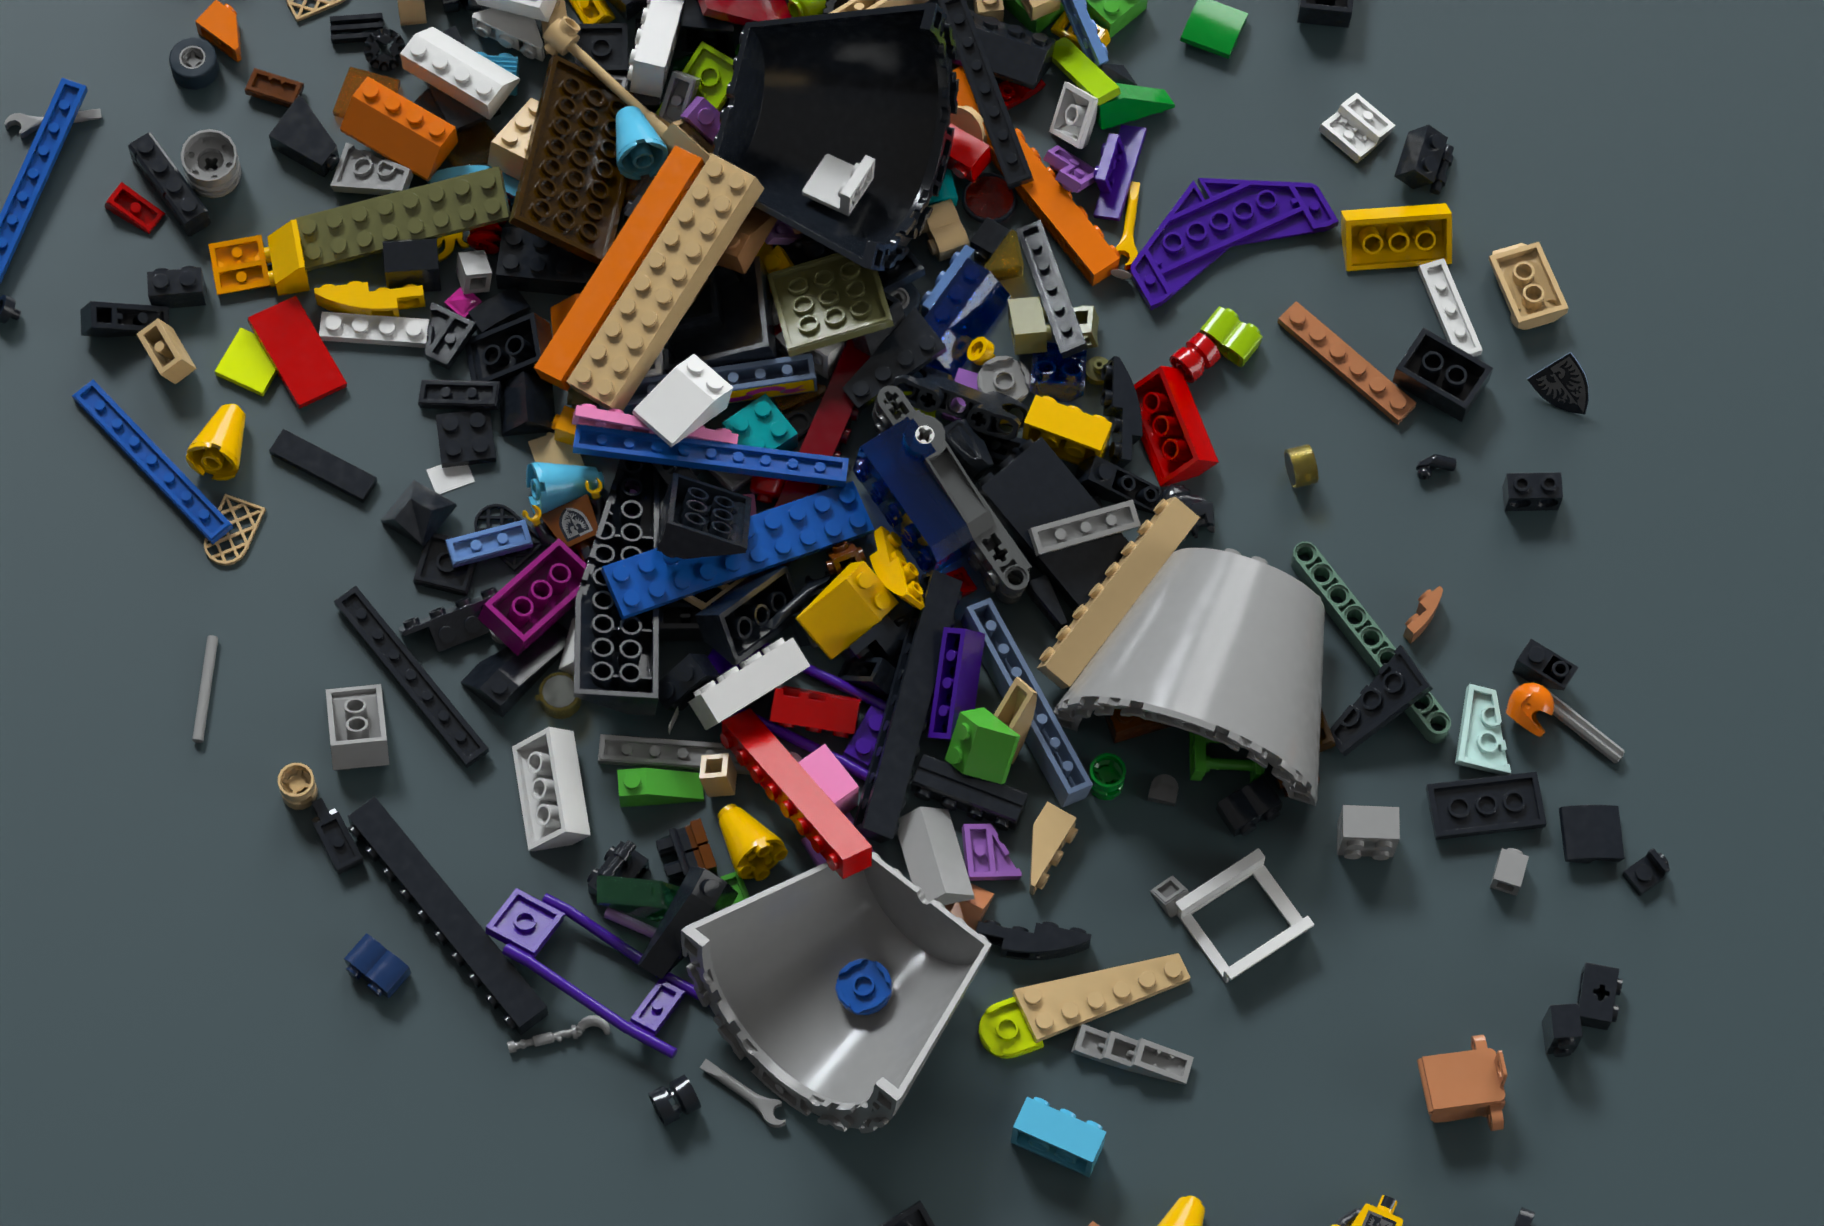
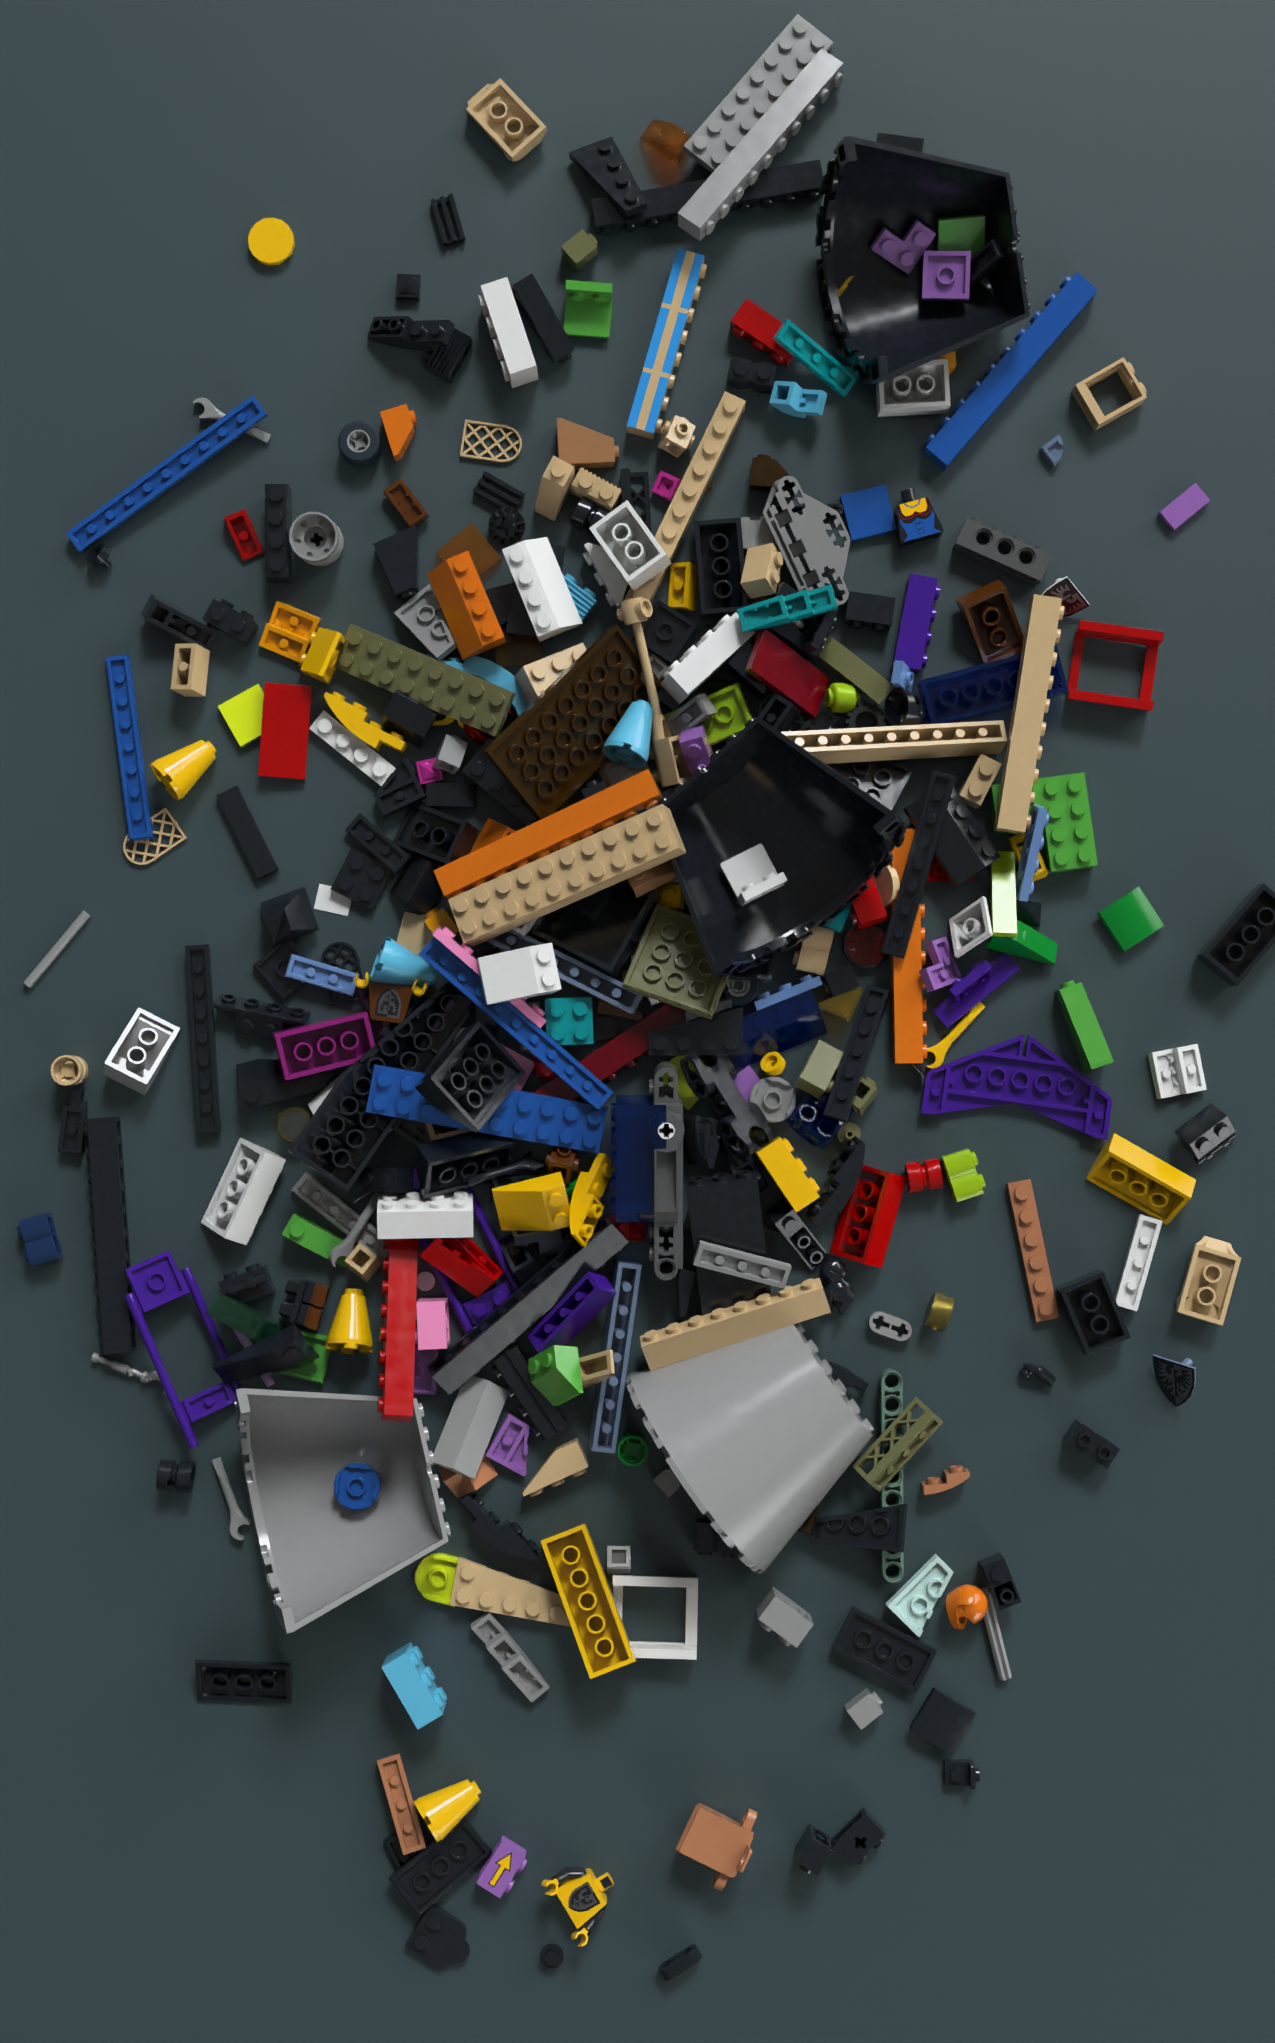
camera: 40 degrees right, 20 degrees up
none -> light grey piece [328,1192,381,1267]
none -> yellow brick [540,1524,637,1679]
none -> olive fence [852,1397,943,1492]
none -> light grey beam [868,1311,912,1341]
none -> bright green slope [1055,980,1114,1070]

